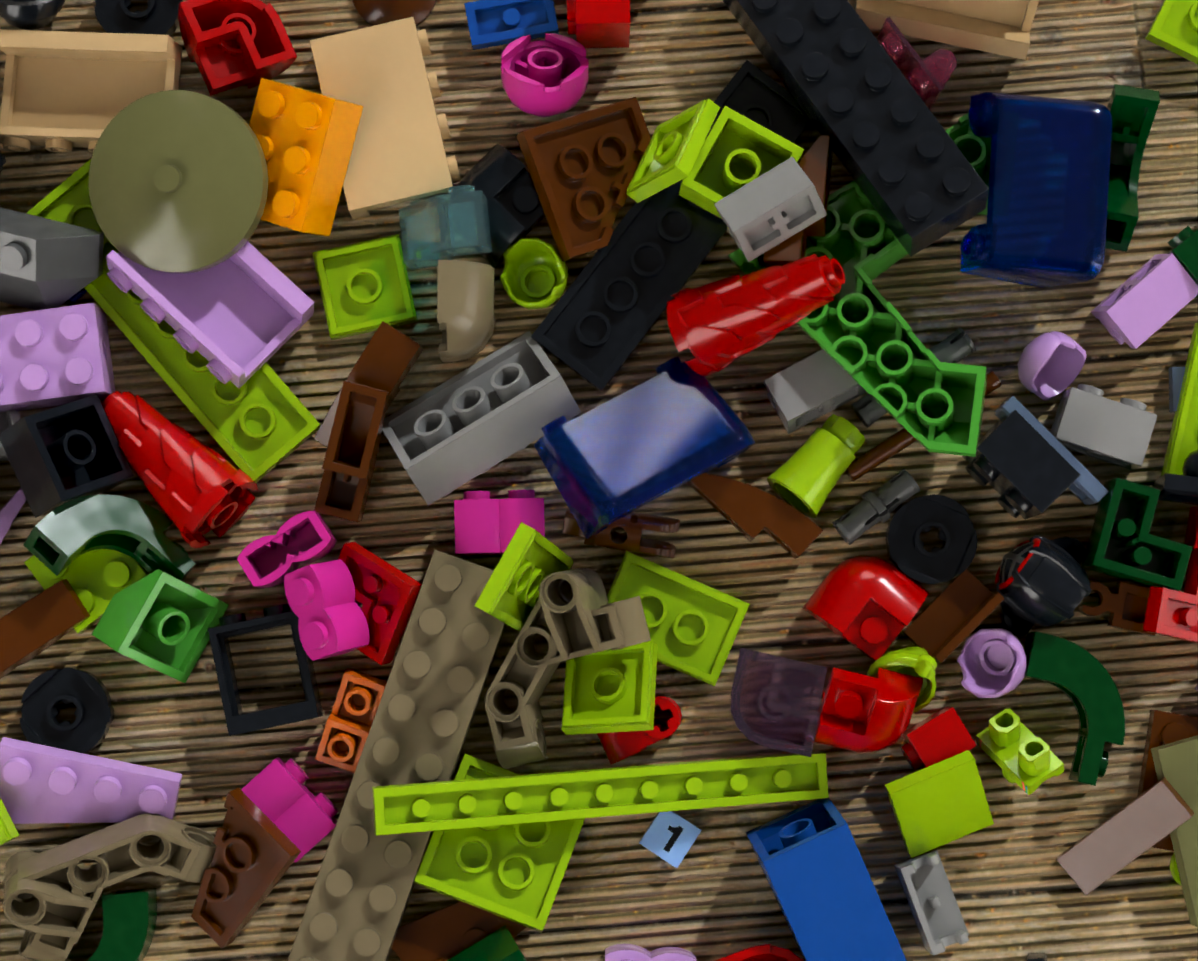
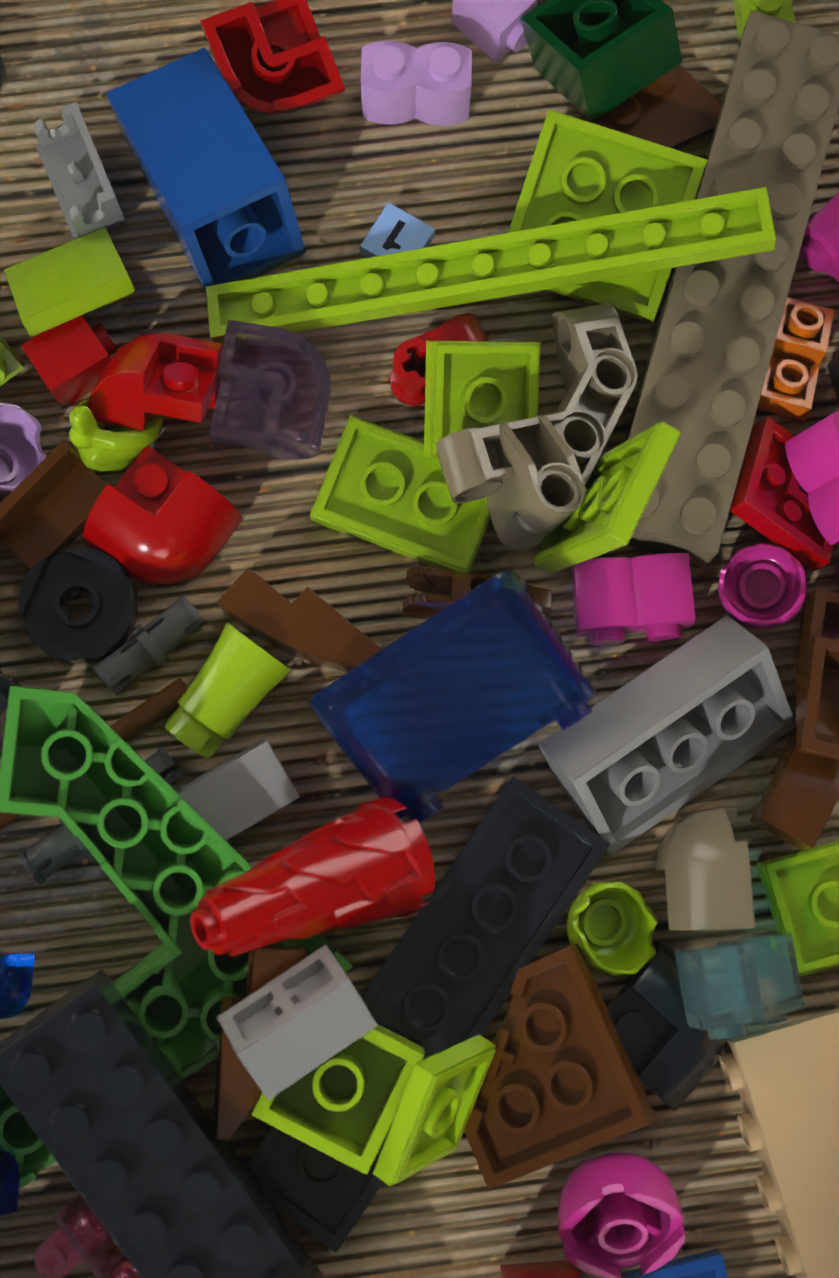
camera: 175 degrees right, 5 degrees down
none -> dark pink hair [718,542,806,630]

